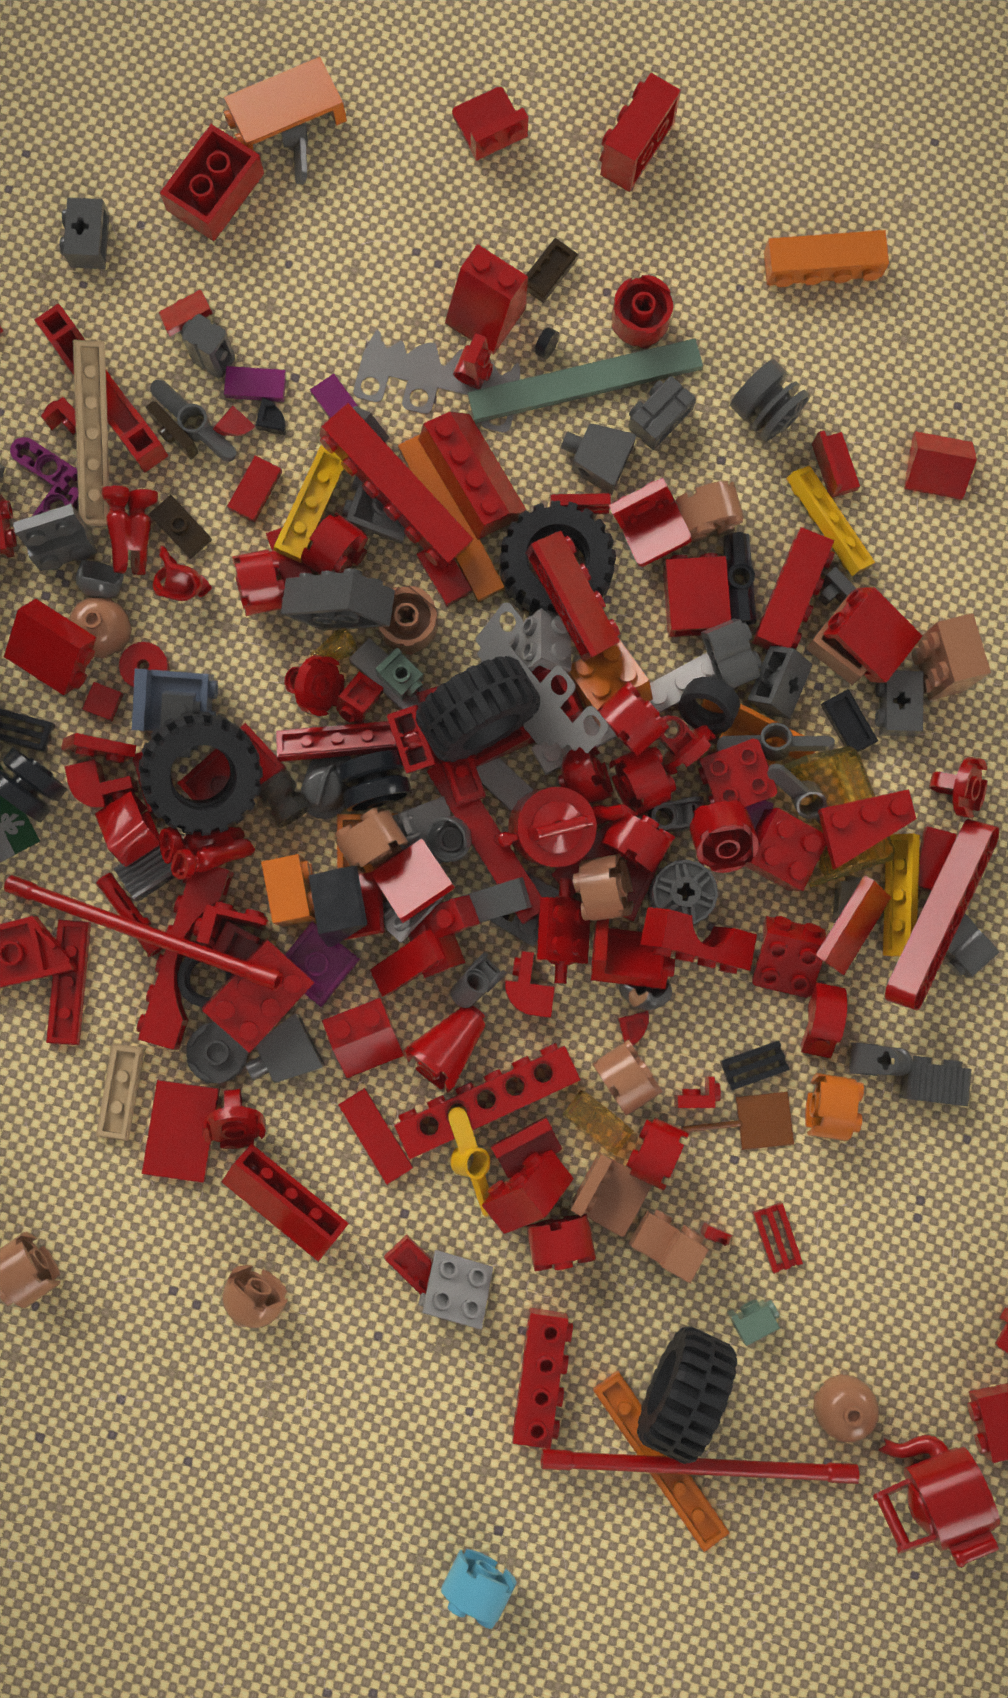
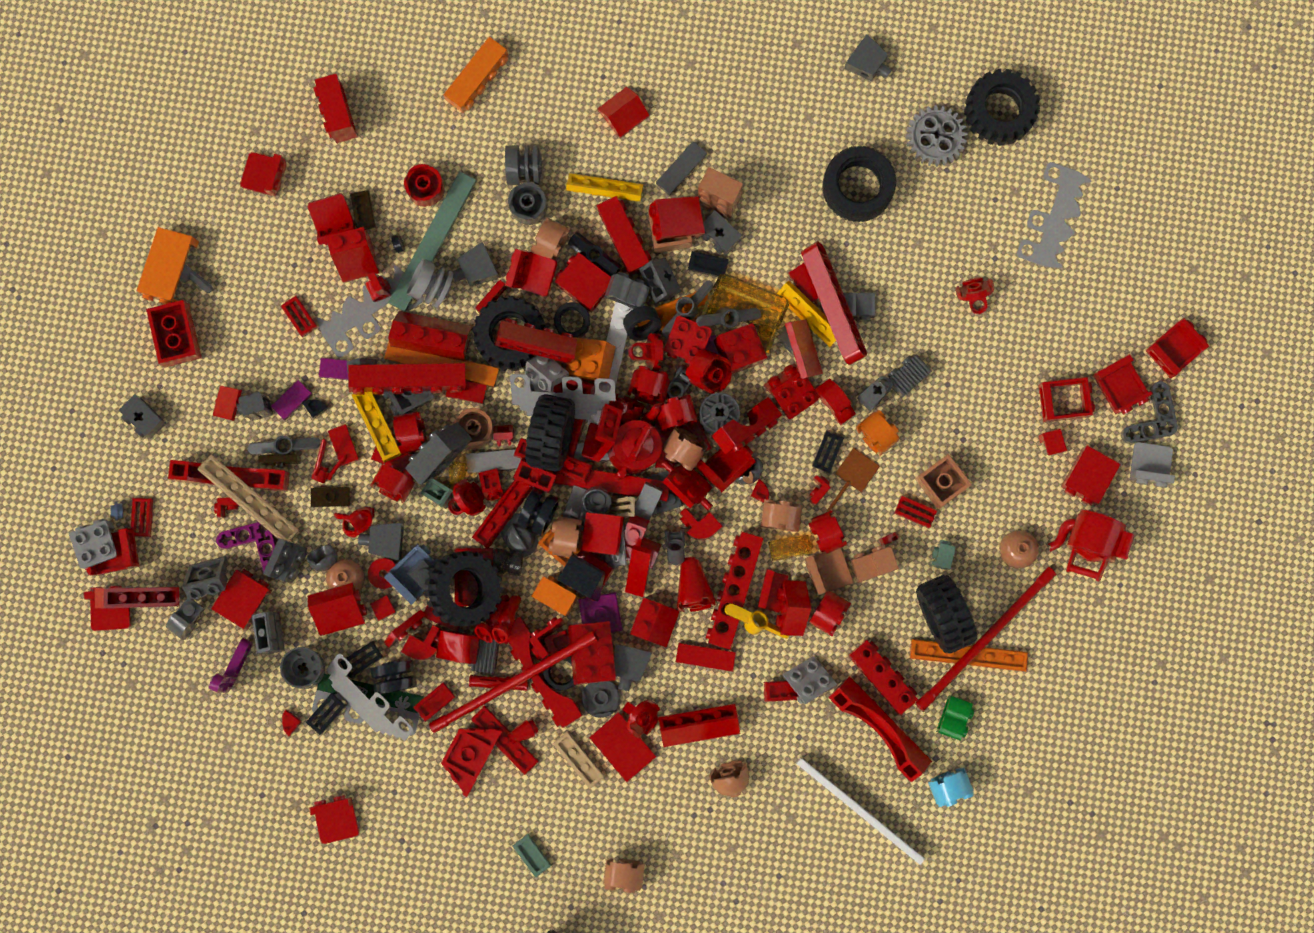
camera: 40 degrees left, 0 degrees up
red piece [101,485,158,575] -> none
red tile [213,405,255,436] -> none
sand green brick [375,648,424,701] -> none
red brick [597,681,669,757] -> none
dark grey brick [628,376,697,450] -> none
red panel [812,430,860,498] -> none
dark grey tile [817,567,856,606] -> none
red wing [818,789,917,870] -> none
red tile [929,757,988,819] -> none
none -> red tile [281,296,318,338]
none -> red bracket [307,193,356,245]
none -> red plant [311,438,346,483]
none -> dark grey torso [358,523,404,561]
none -> light grey wheel [407,258,453,308]
none -> red tile [413,682,456,722]
none -> sand green slope [421,479,454,509]
none -> red tile [493,425,514,447]
none -> dark grey brick [508,182,548,225]
none -> red cone [508,719,538,744]
none -> black tyre [554,302,590,338]
none -> red panel [581,403,623,463]
none -> tan tile [611,497,635,518]
none -> dark grey tile [656,141,707,196]
none -> white tile [796,758,924,865]
none -> red arch [828,676,932,783]
none -> nougat brick [915,454,972,509]
none -> green brick [936,695,975,741]

